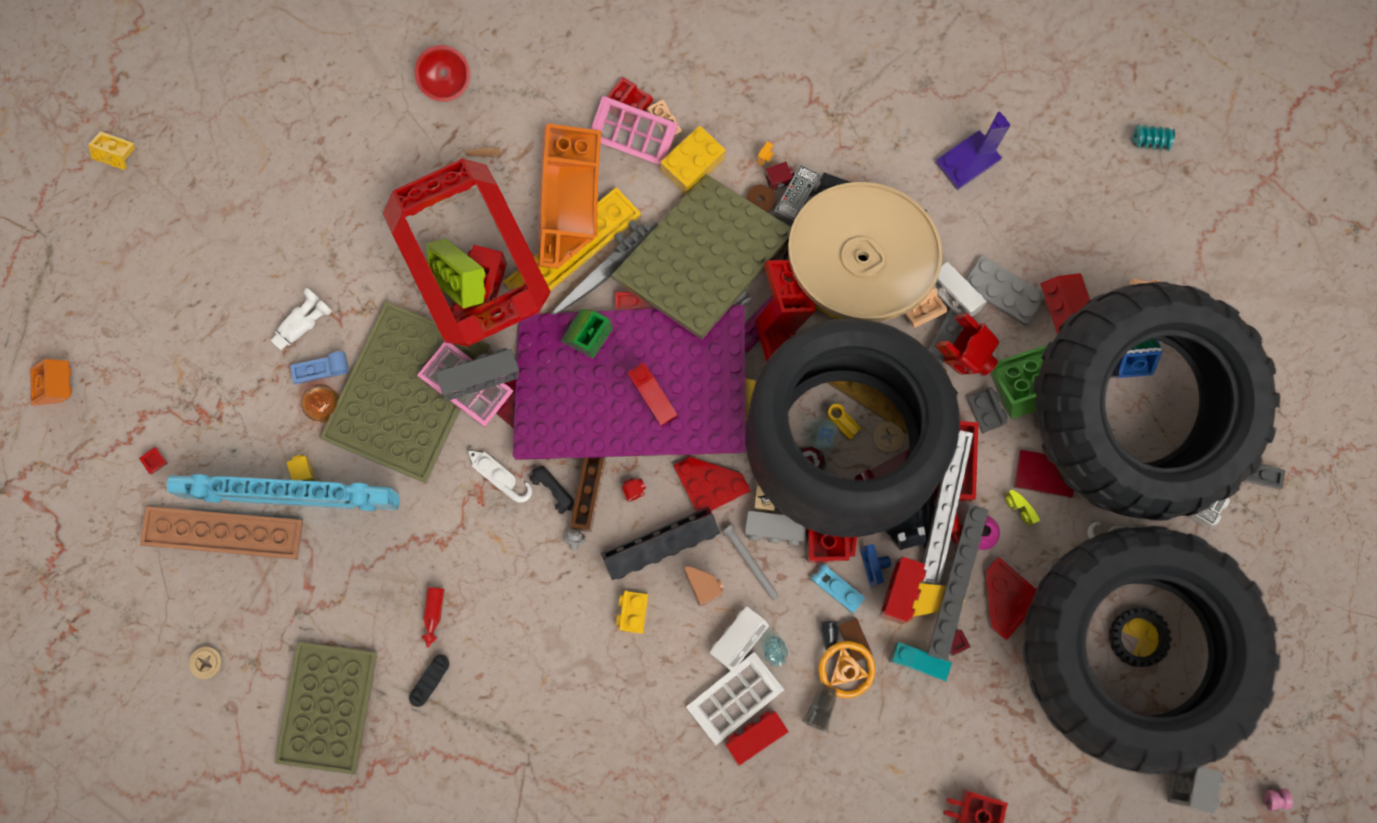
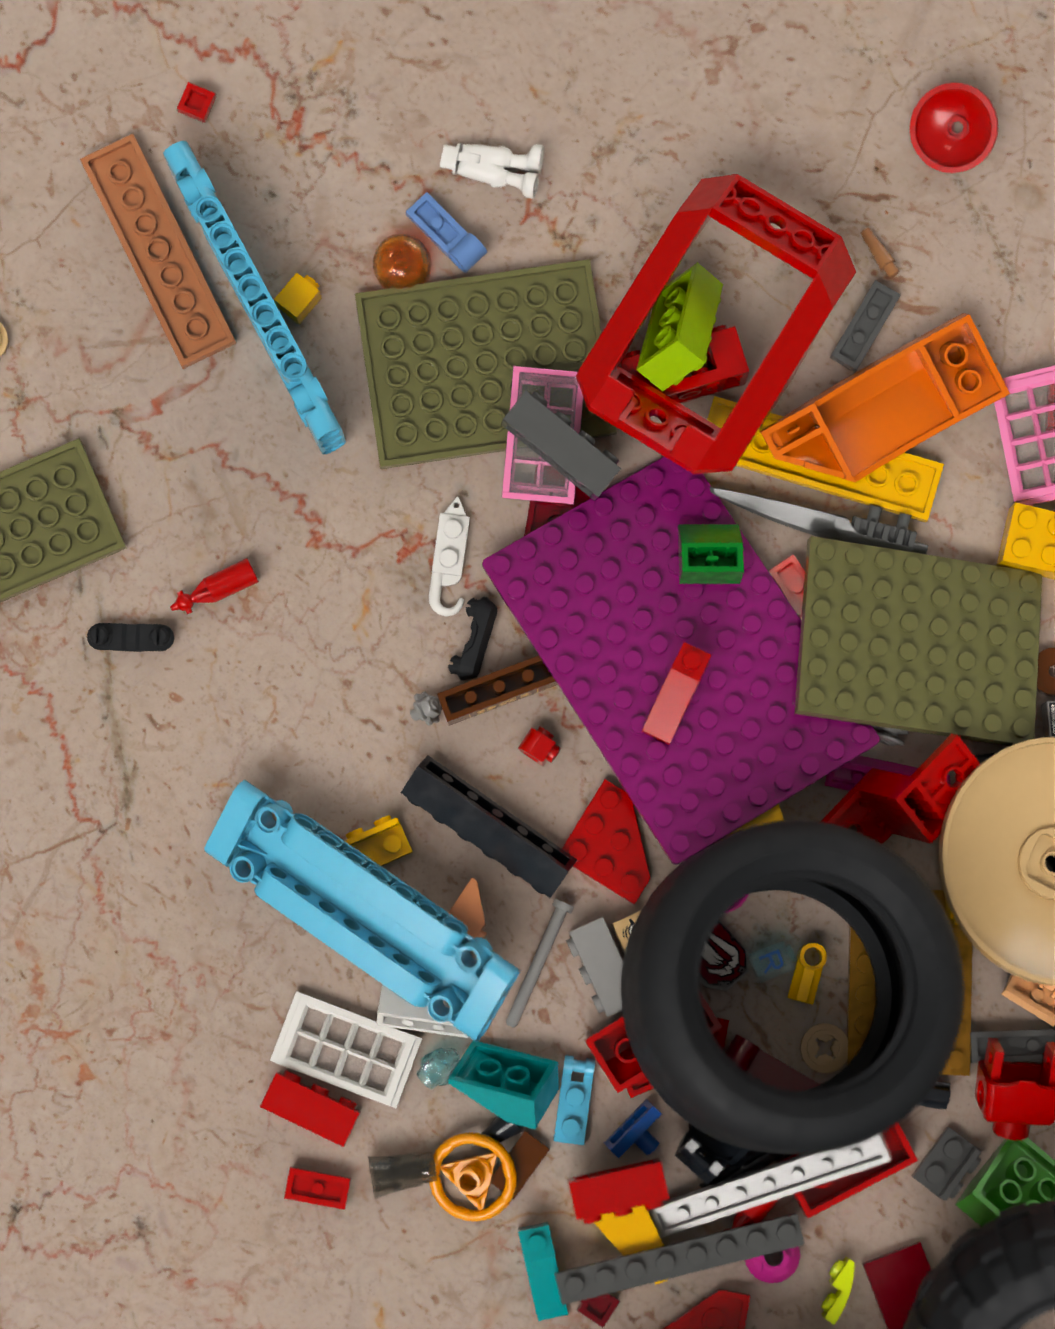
camera: 60 degrees right, 5 degrees up
none -> medium azure panel [204,780,520,1042]
none -> red plate [284,1167,351,1210]
none -> teal slope [448,1040,559,1129]
none -> dark grey plate [830,280,901,373]

